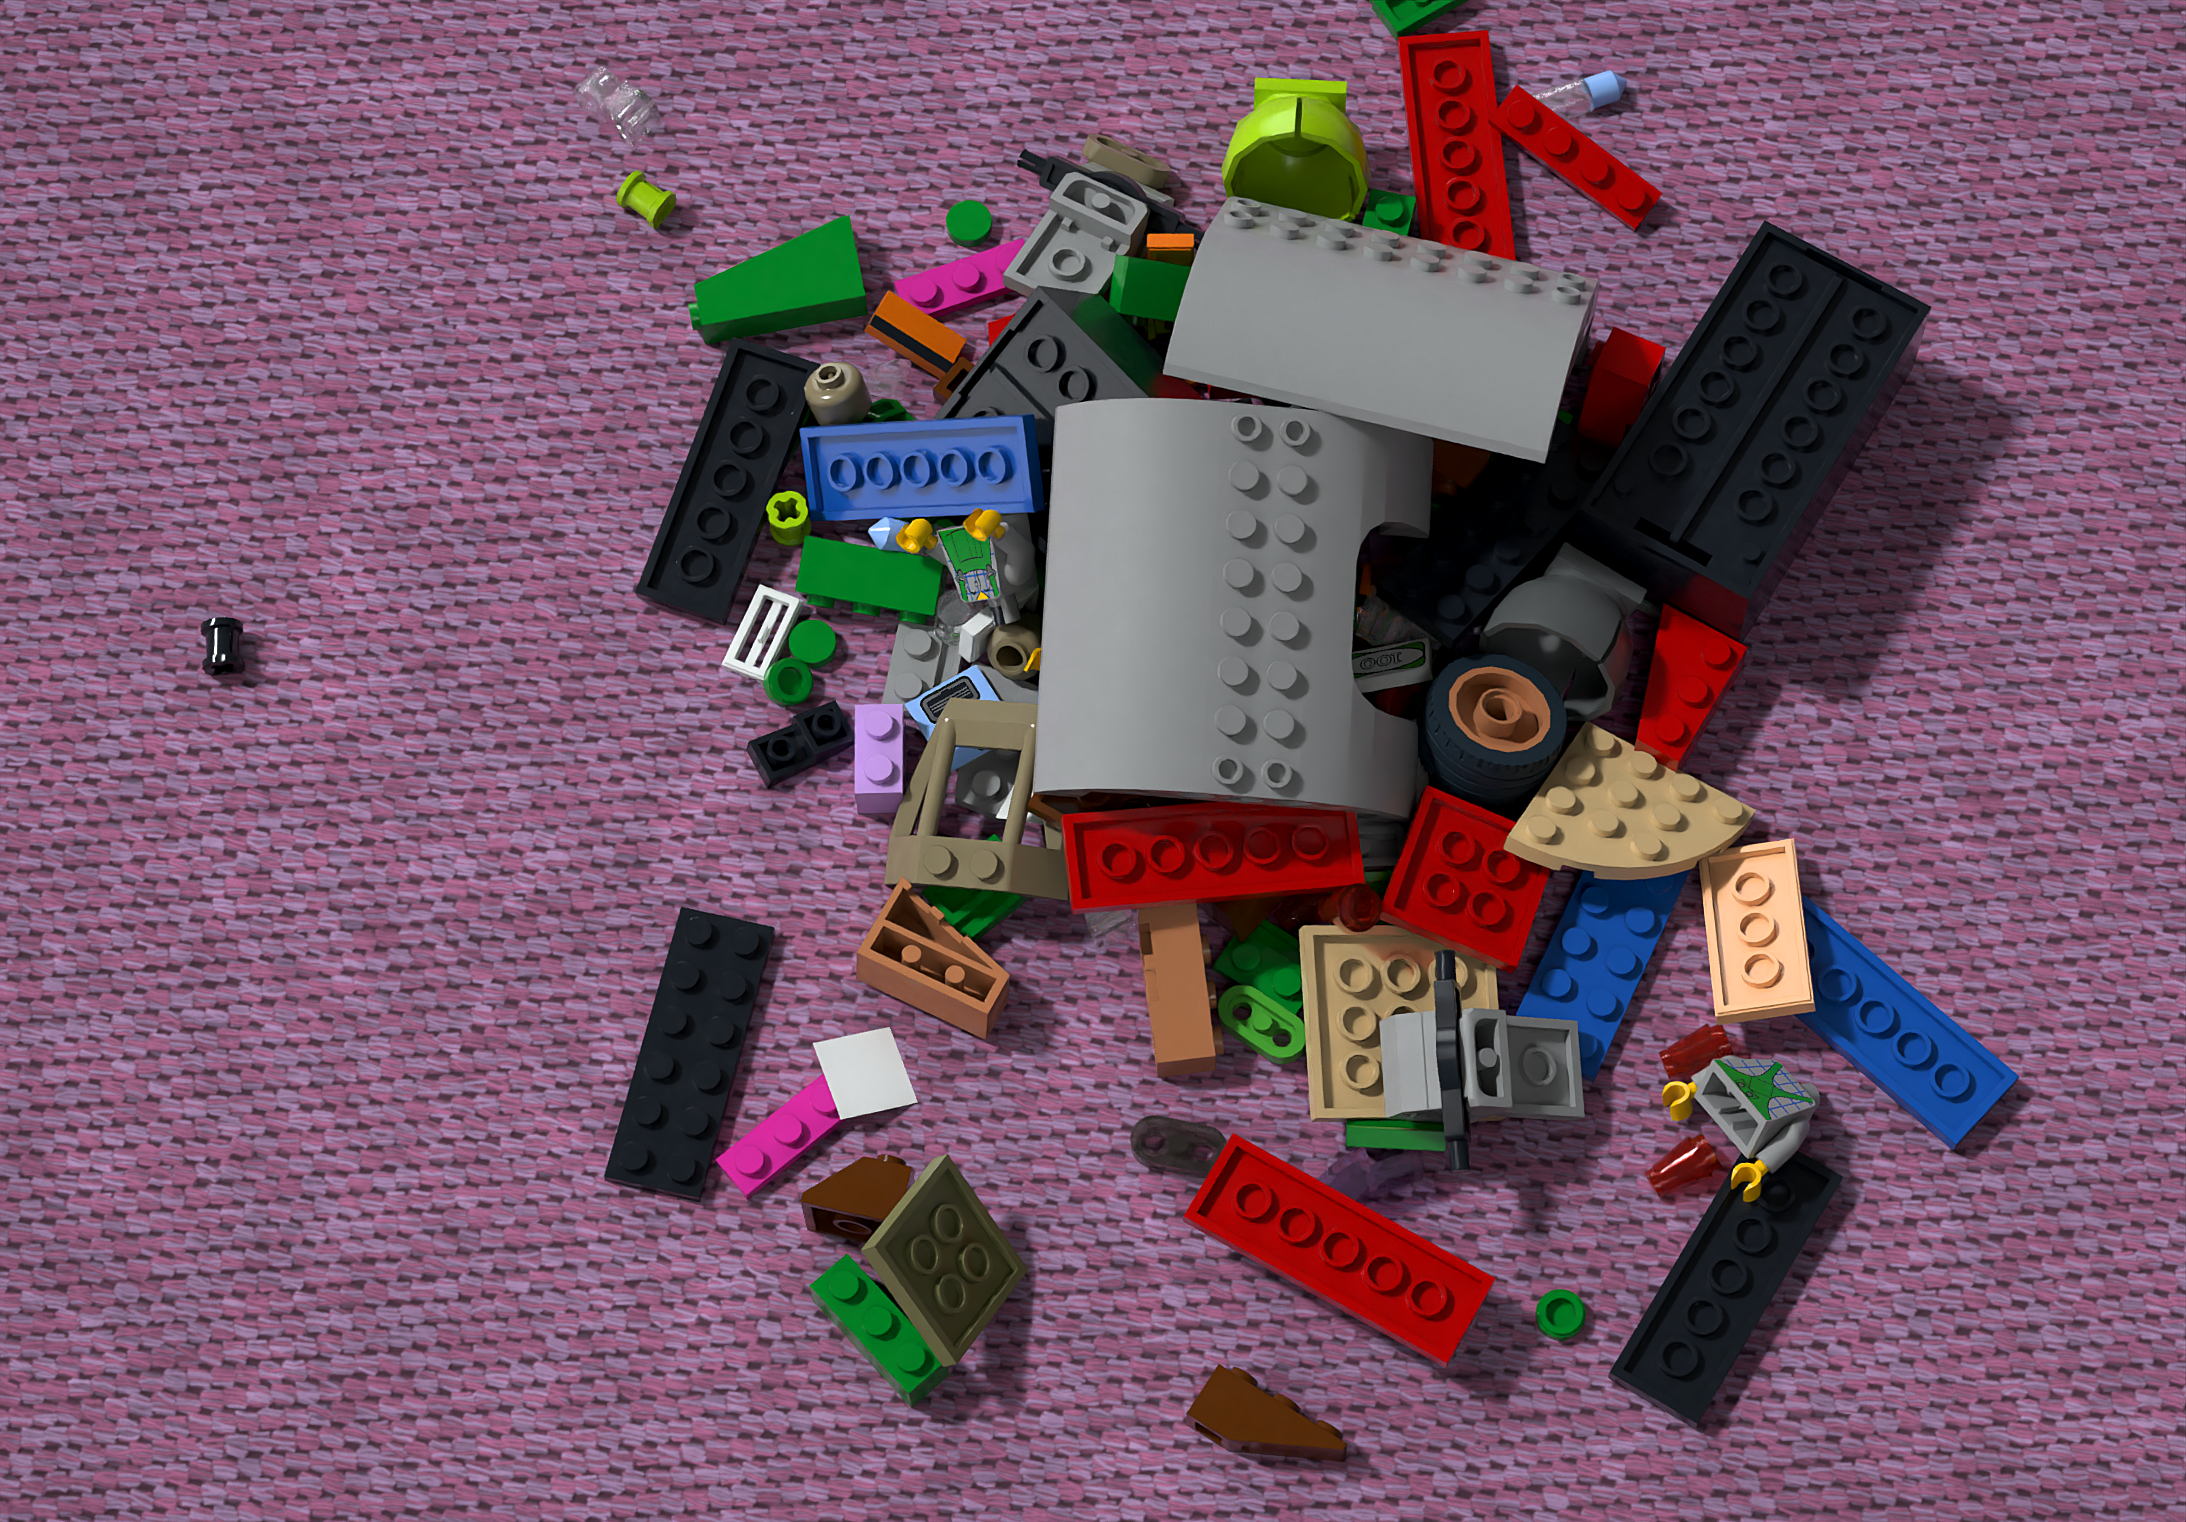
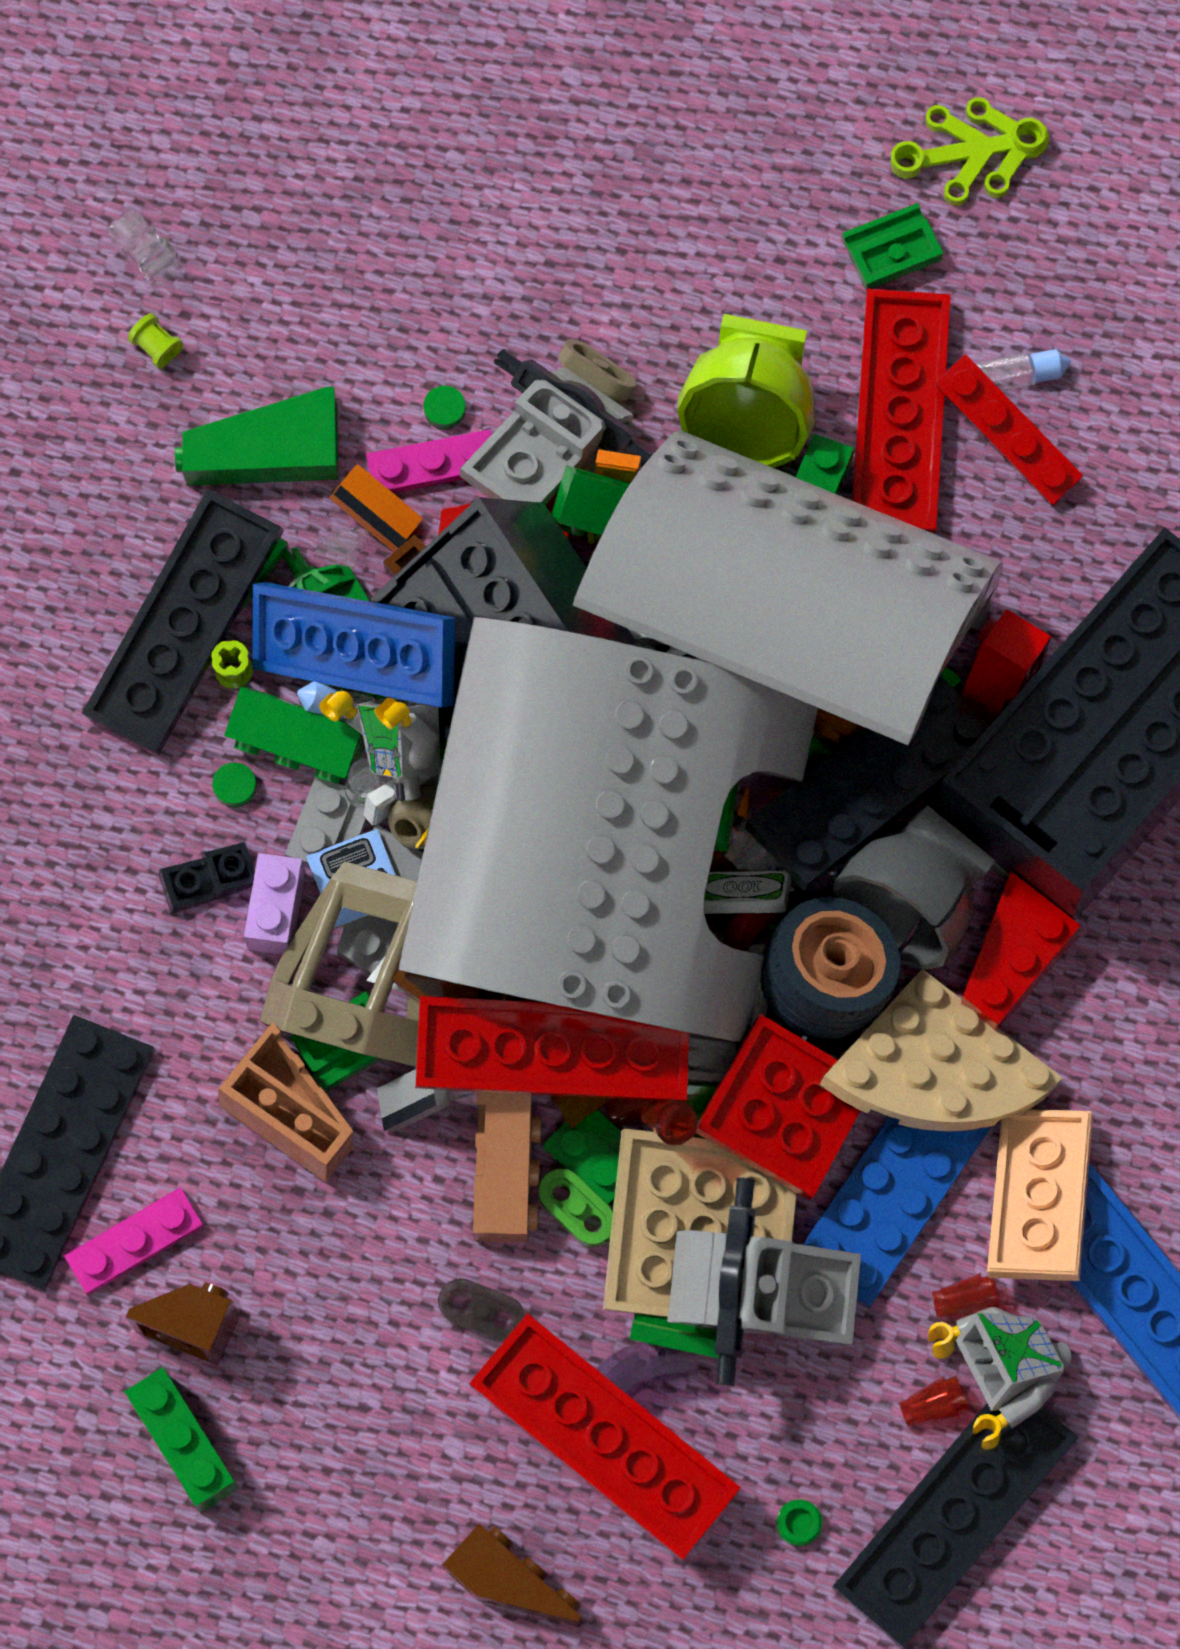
camera: 10 degrees right, 5 degrees up
white tile [721,584,804,684] -> none
green tile [763,658,814,707] -> none
dark tan head [804,362,872,426] -> none
white sticker [813,1027,918,1120] -> none
olive plate [861,1154,1028,1367] -> none
none -> light grey tile [377,1069,449,1131]

